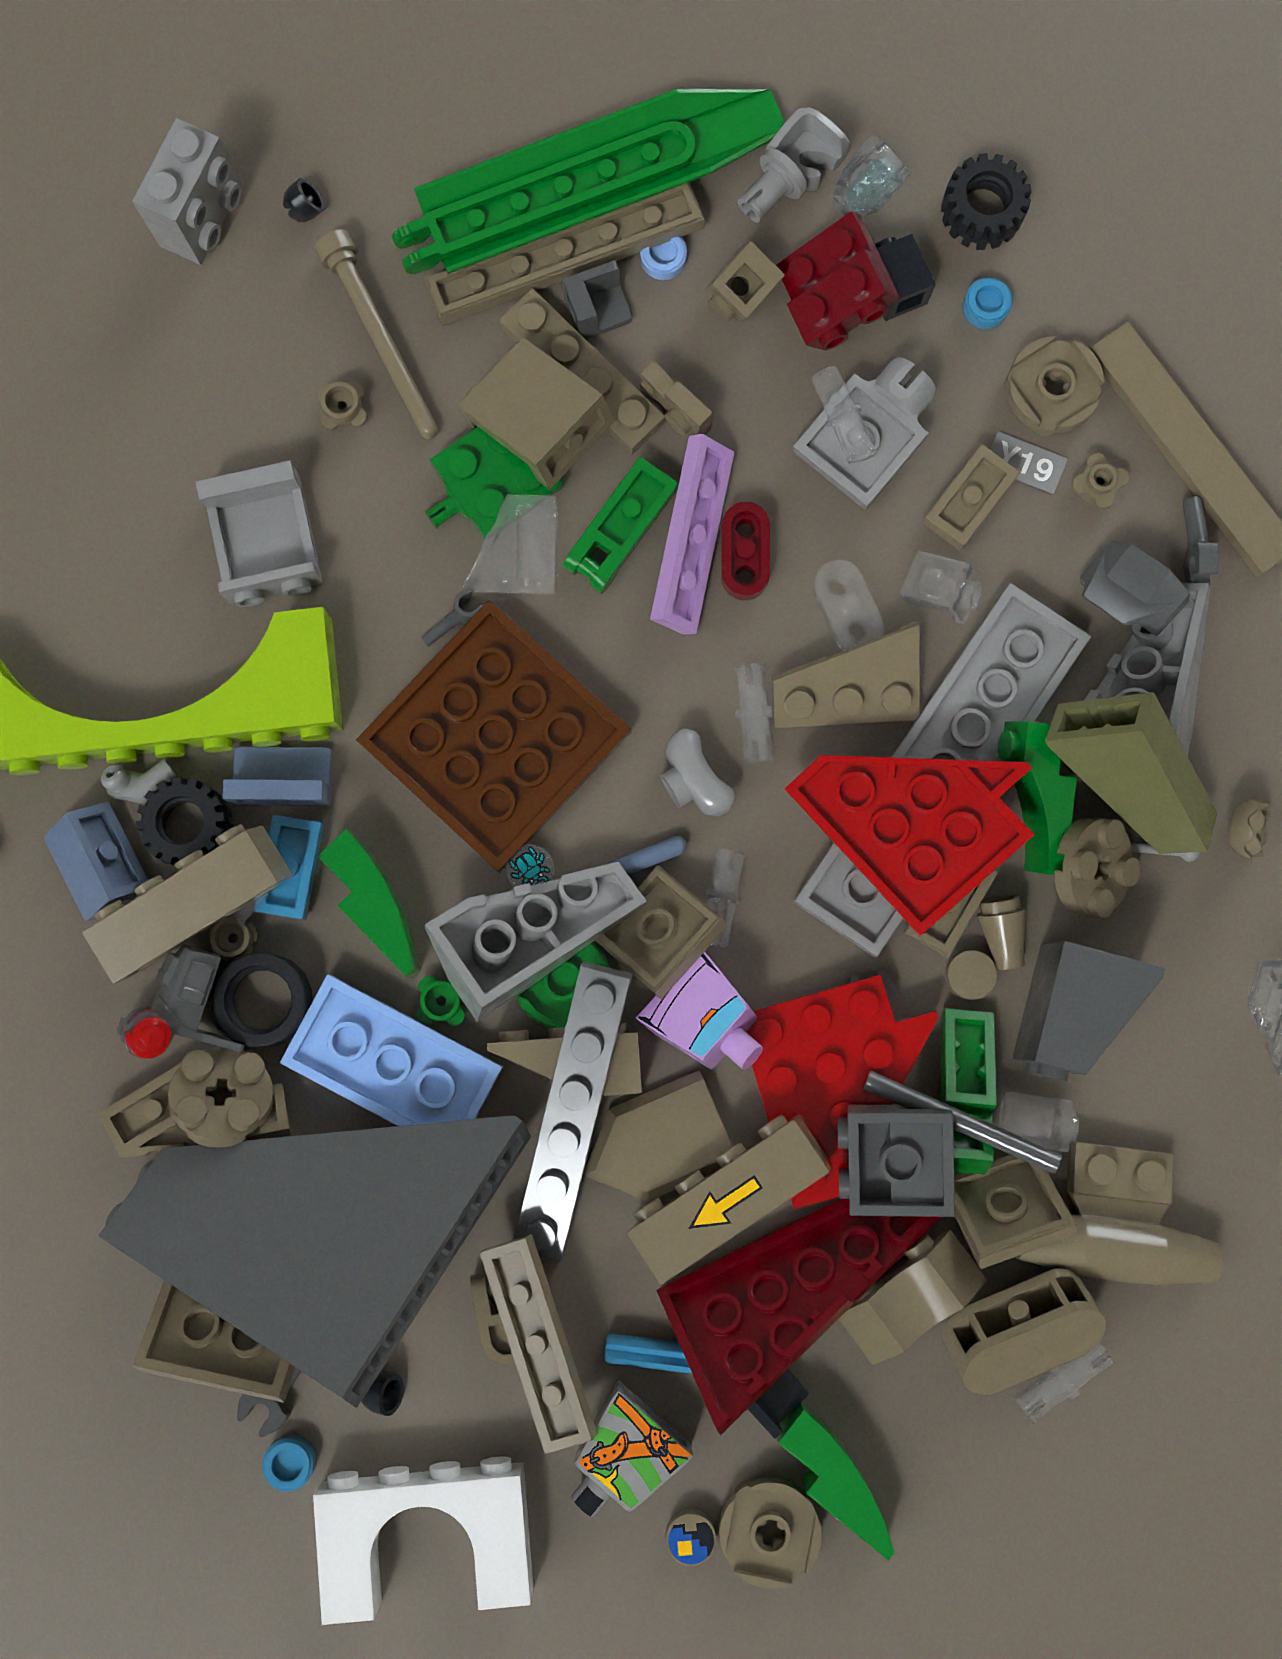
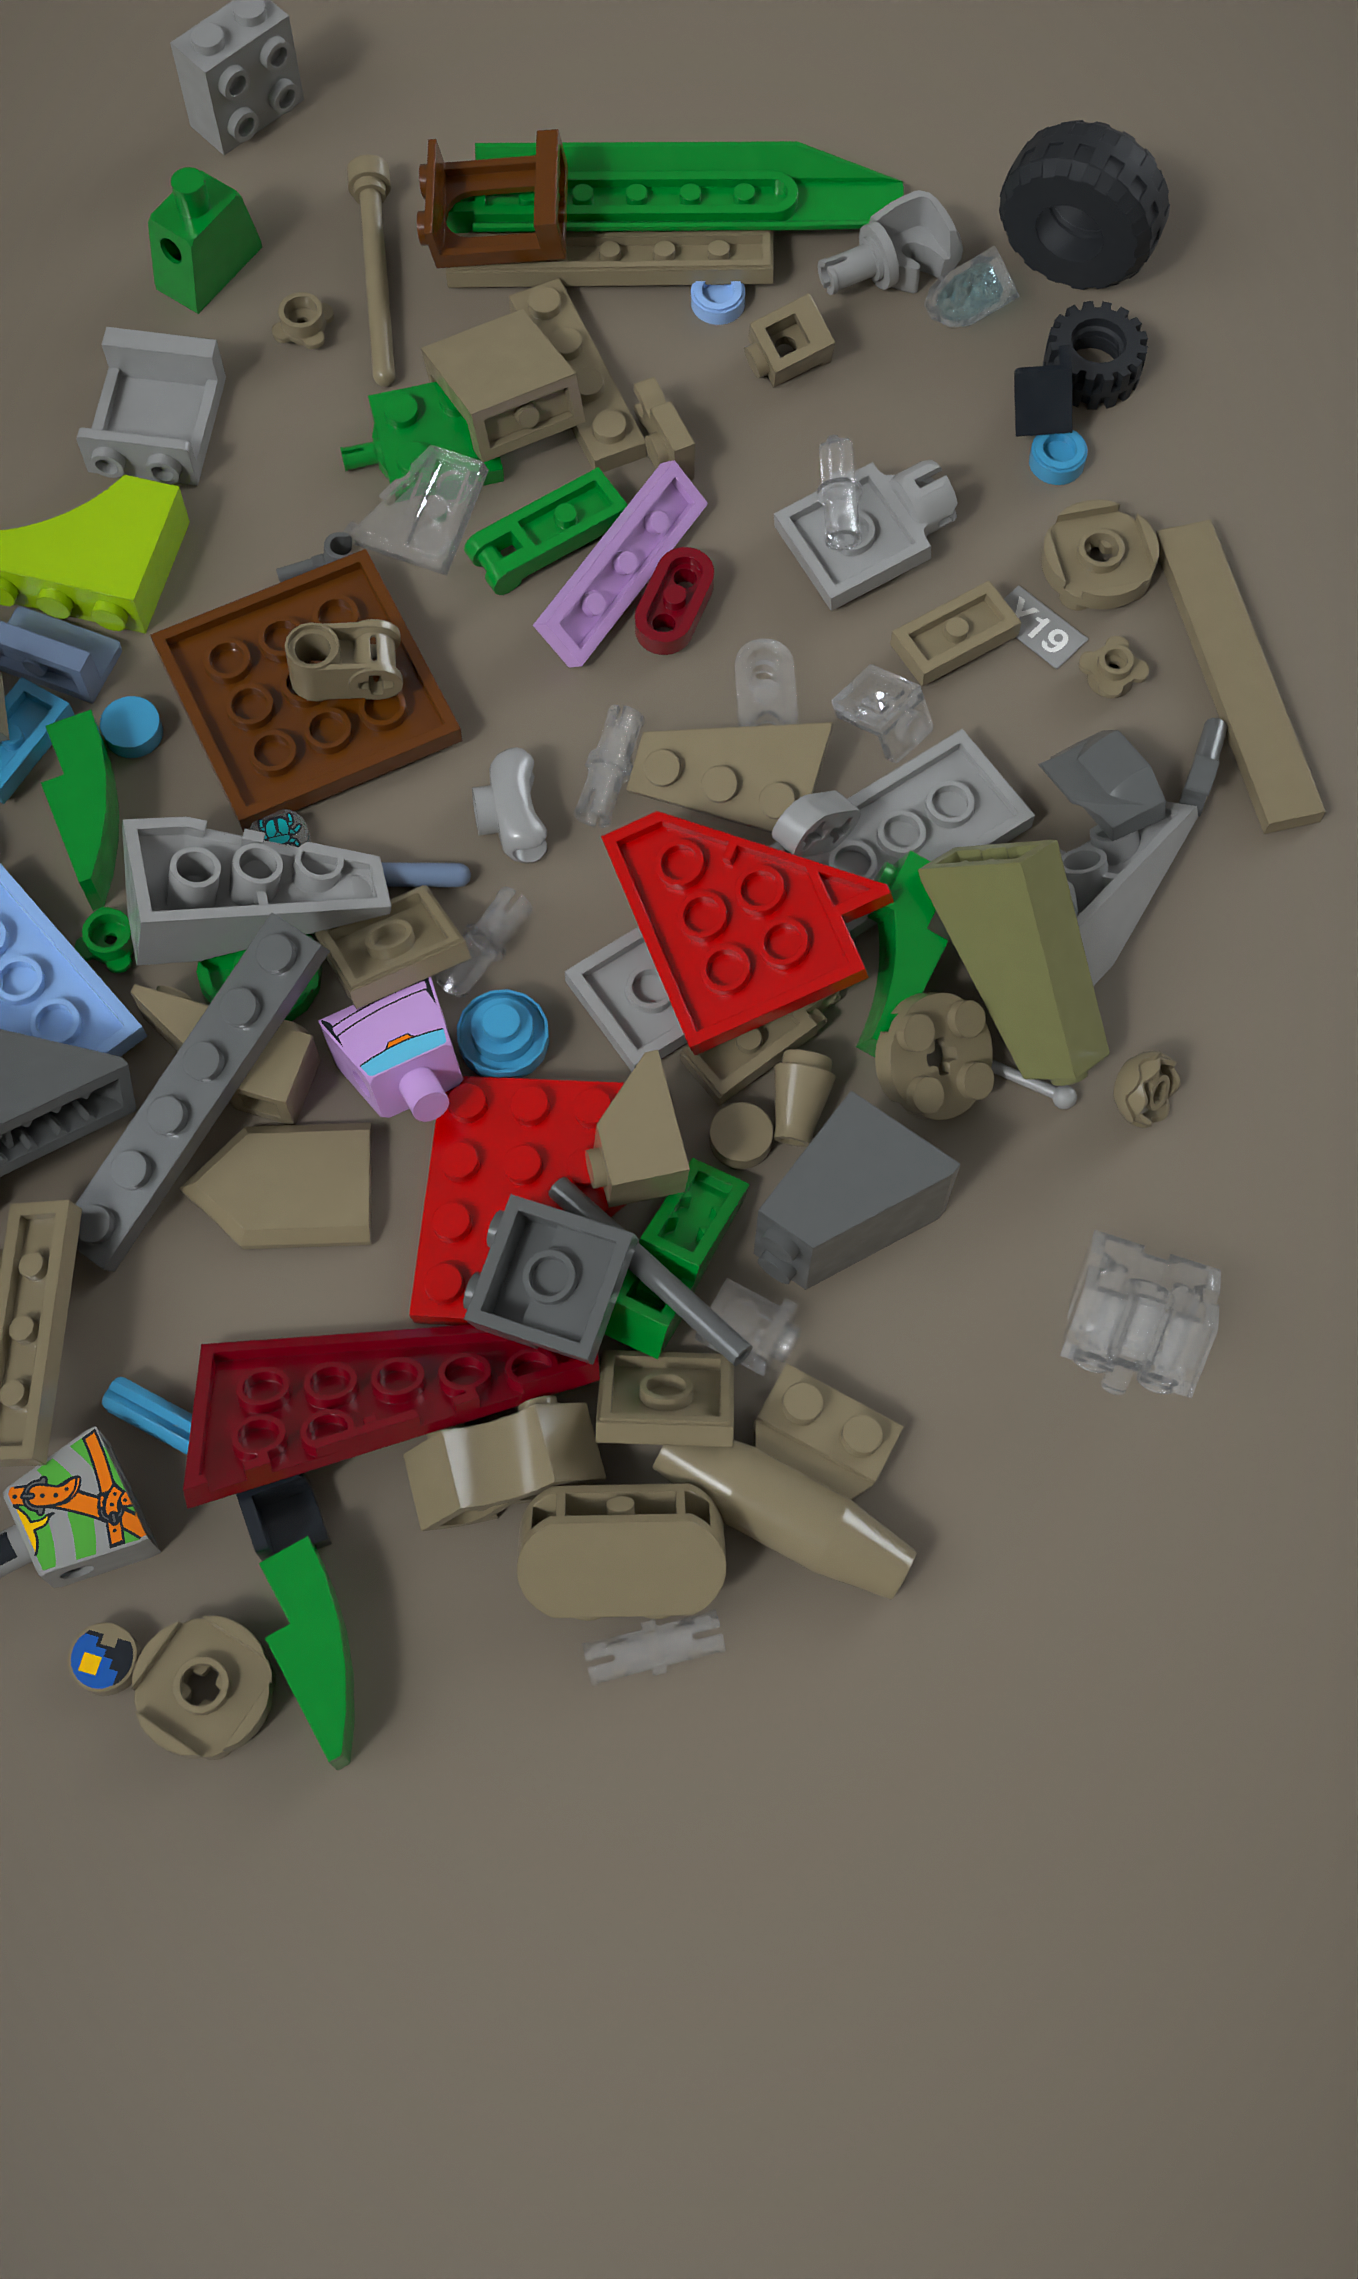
camera: 20 degrees right, 15 degrees down
black hinge [282,178,325,222] -> none
dark grey panel [563,261,632,339] -> none
dark tan brick [627,1114,833,1285] -> none
dark red plate [776,210,900,350] -> none
black brick [875,234,936,321] -> none
none -> dark azure tile [100,696,163,758]
none -> green torso [148,167,262,314]
none -> dark tan piece [285,619,403,701]
none -> reddish brown panel [417,129,568,269]
none -> dark azure plate [457,989,549,1078]
none -> dark tan slope [585,1050,690,1208]
none -> light grey beam [772,790,861,857]
none -> black tyre [999,120,1170,290]
none -> black panel [1014,345,1073,437]

